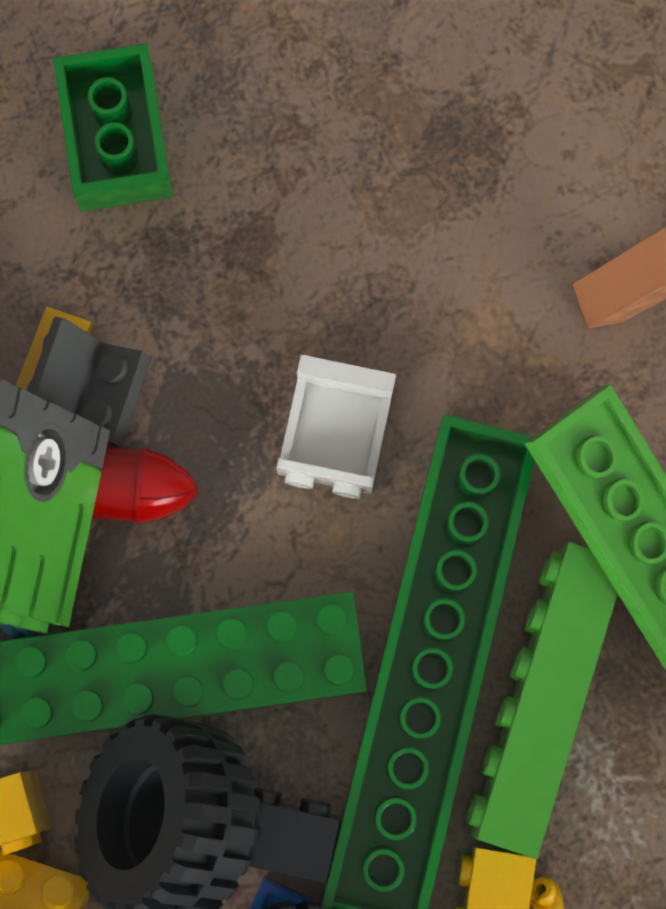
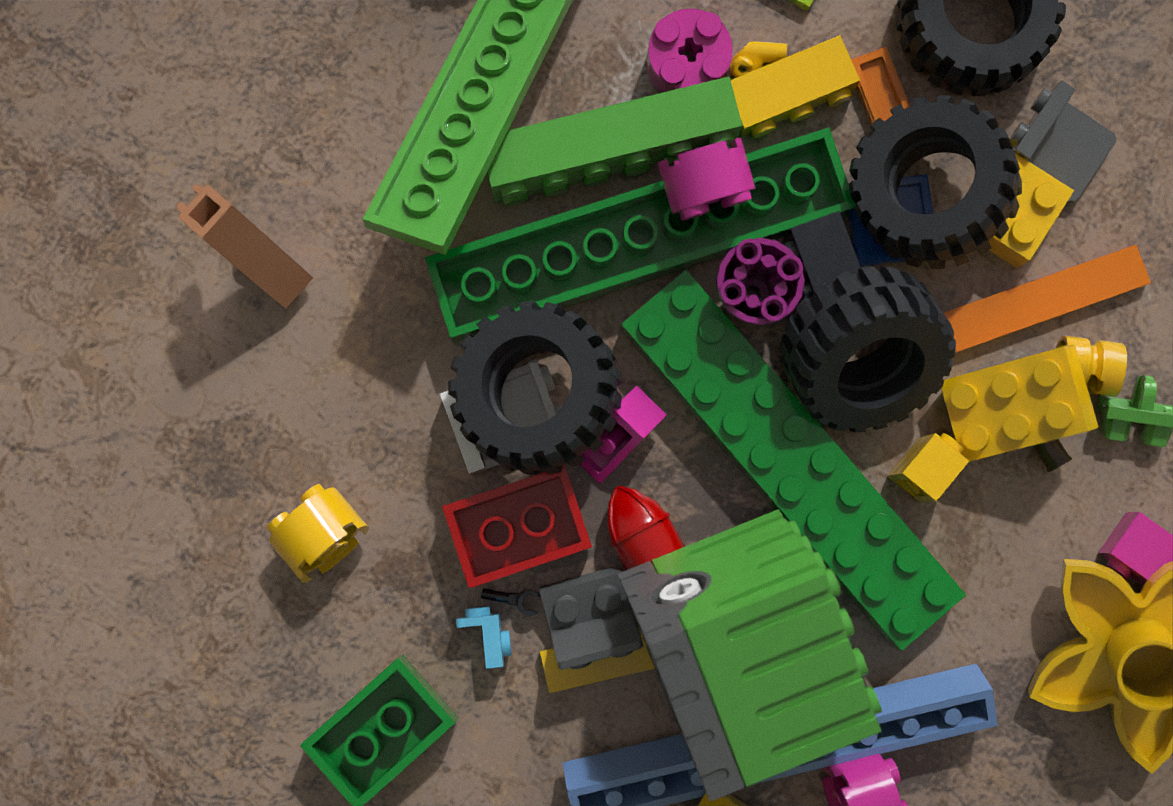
camera: 125 degrees left, 5 degrees up
none -> yellow brick [266,484,369,583]
none -> red brick [442,465,592,588]
none -> black tyre [448,301,622,475]
none -> medium azure bracket [456,606,512,669]
none -> black hand [481,588,541,616]
none -> dark pink slope [580,386,667,484]
none -> dark pink brick [646,9,733,93]
none -> dark pink brick [657,138,756,221]
none -> magenta cone [716,238,805,326]

